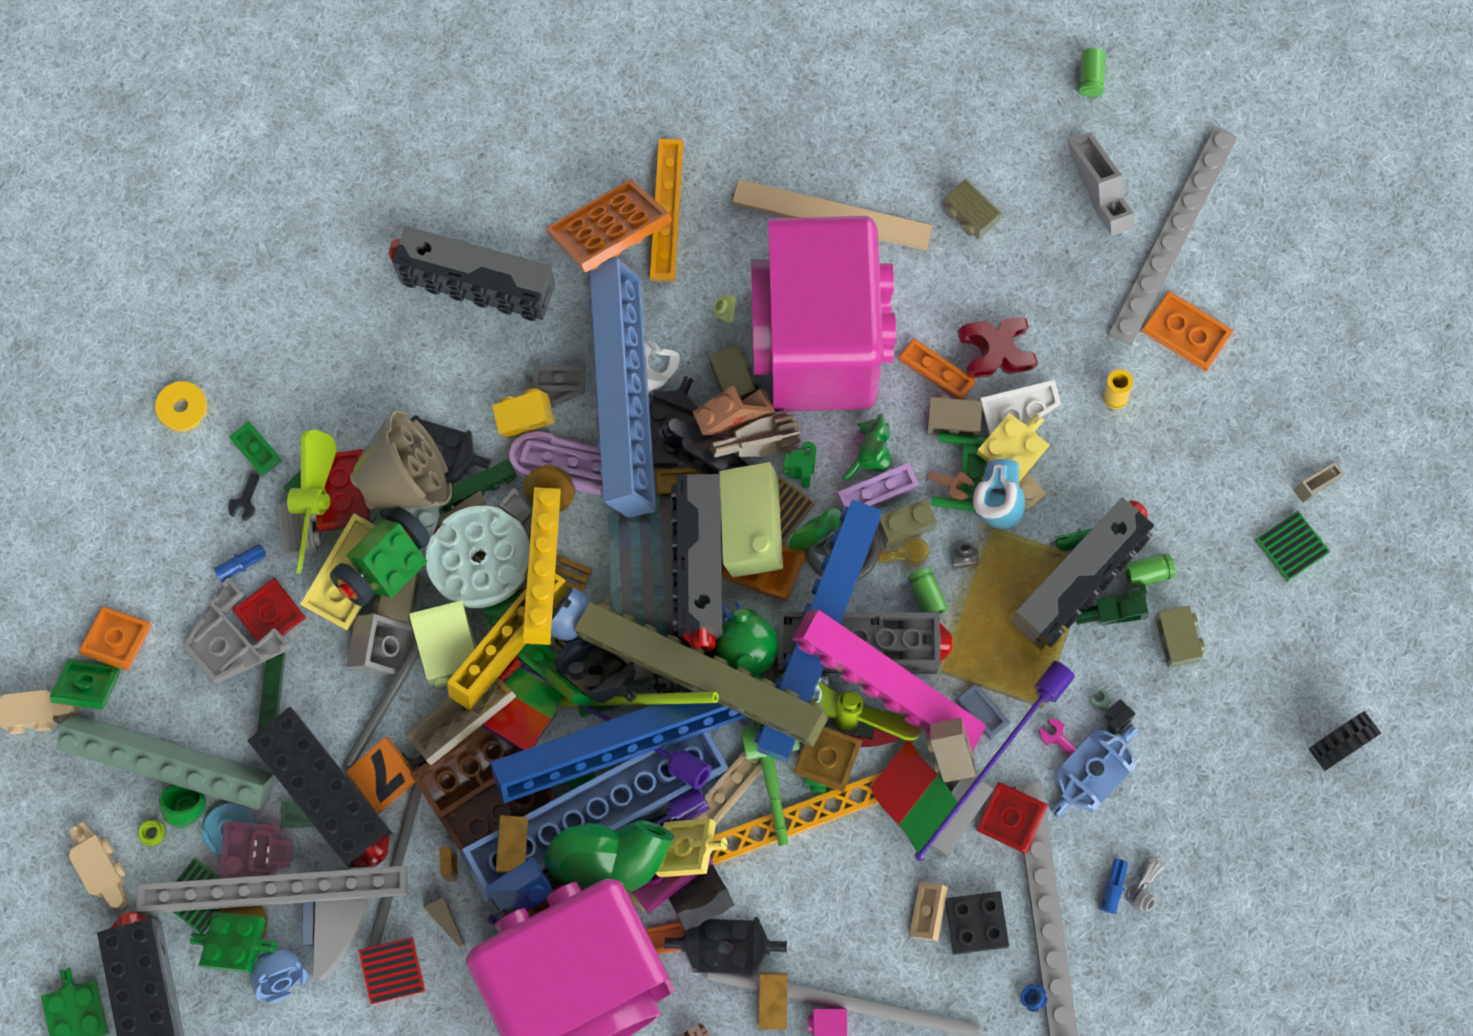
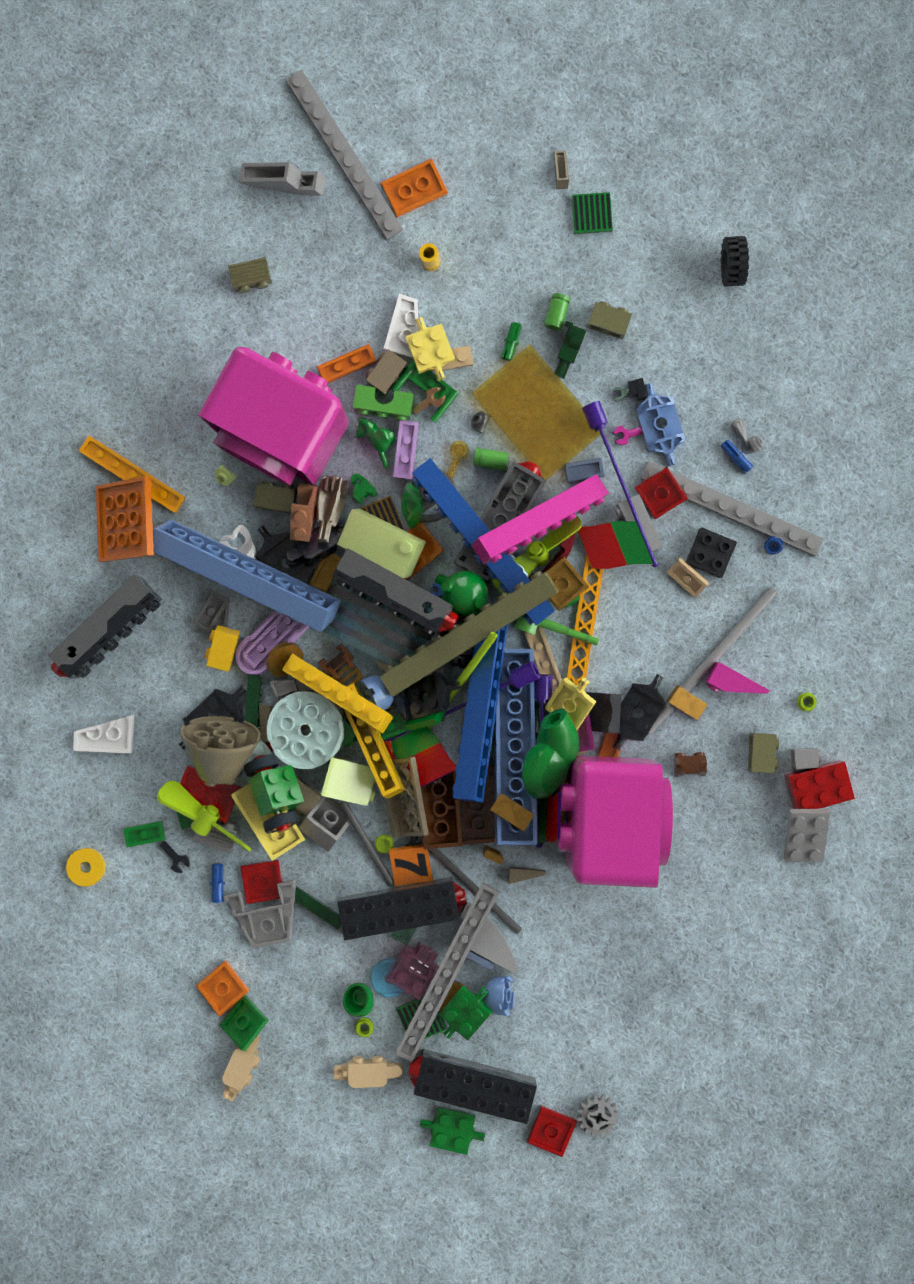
camera: 70 degrees left, 15 degrees up
sand green brick [56,714,274,810] -> none
tile [358,936,425,1004] -> none
blue slope [485,857,553,909] -> none
tan tile [732,179,933,251] -> none
olive brick [877,499,937,548] -> none
brick [926,718,976,783] -> none
dark red piece [957,317,1038,378] -> none
medium azure piece [973,459,1025,530] -> none
piece [1010,497,1155,651] -> none
bright green piece [1079,48,1106,97] -> none
none -> white wing [73,715,135,753]
none -> reddish brown piece [318,643,356,682]
none -> bright green arch [353,385,414,421]
none -> lime plate [375,834,394,854]

